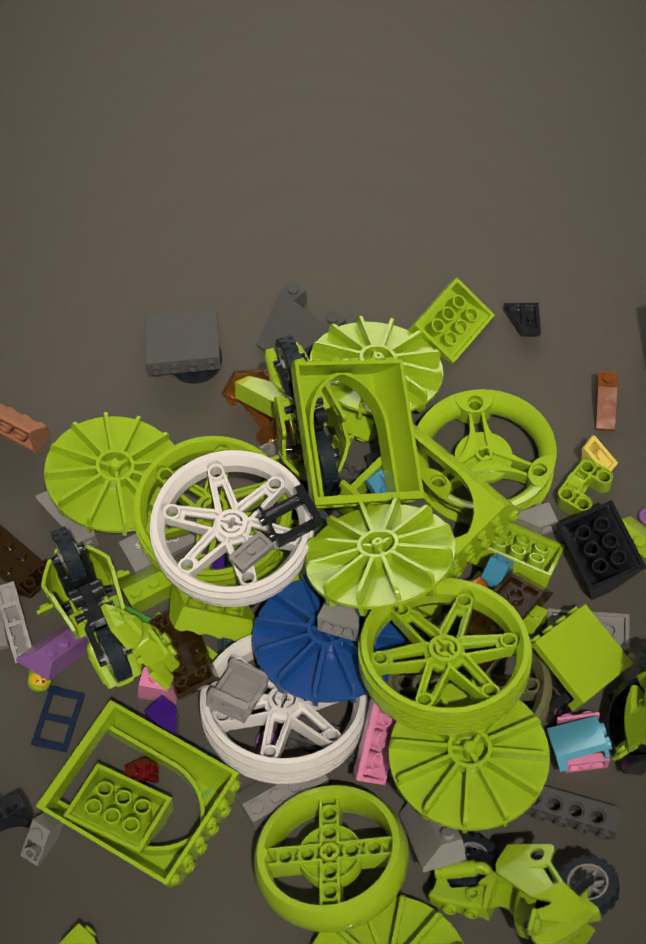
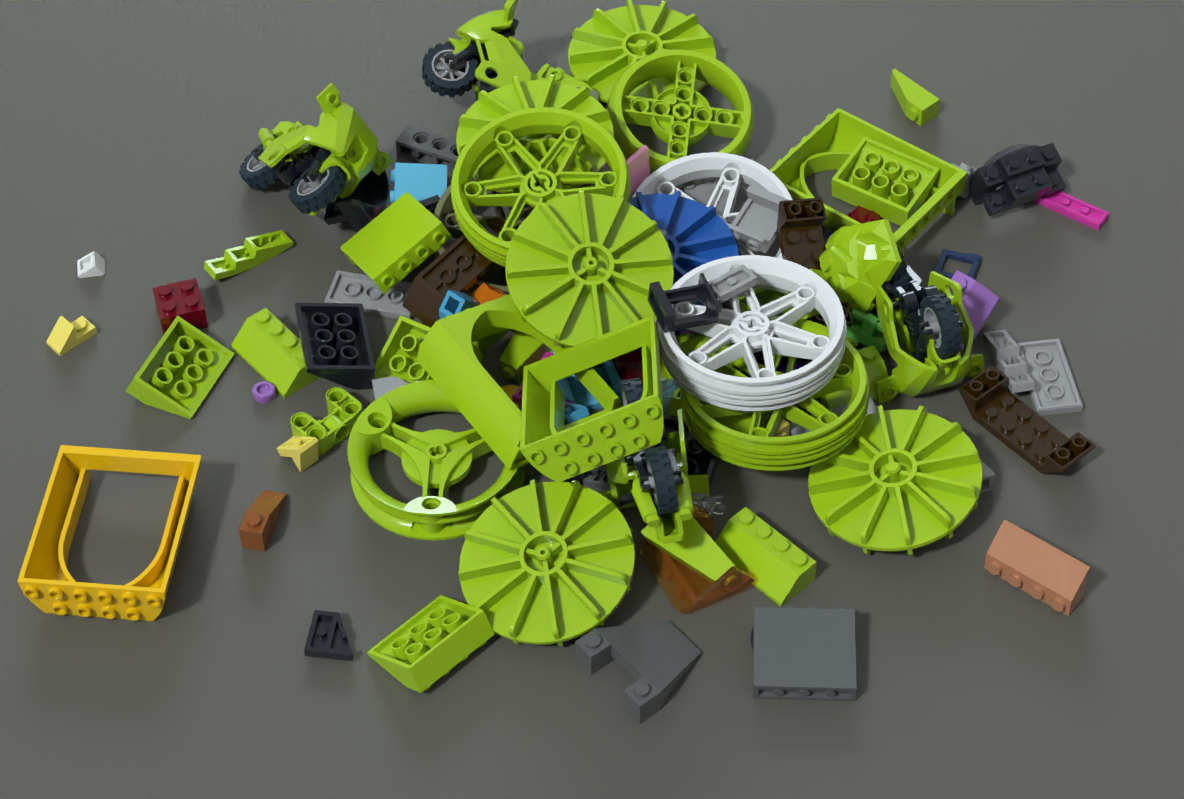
camera: 175 degrees left, 10 degrees down
none -> lime slope [715,507,817,607]

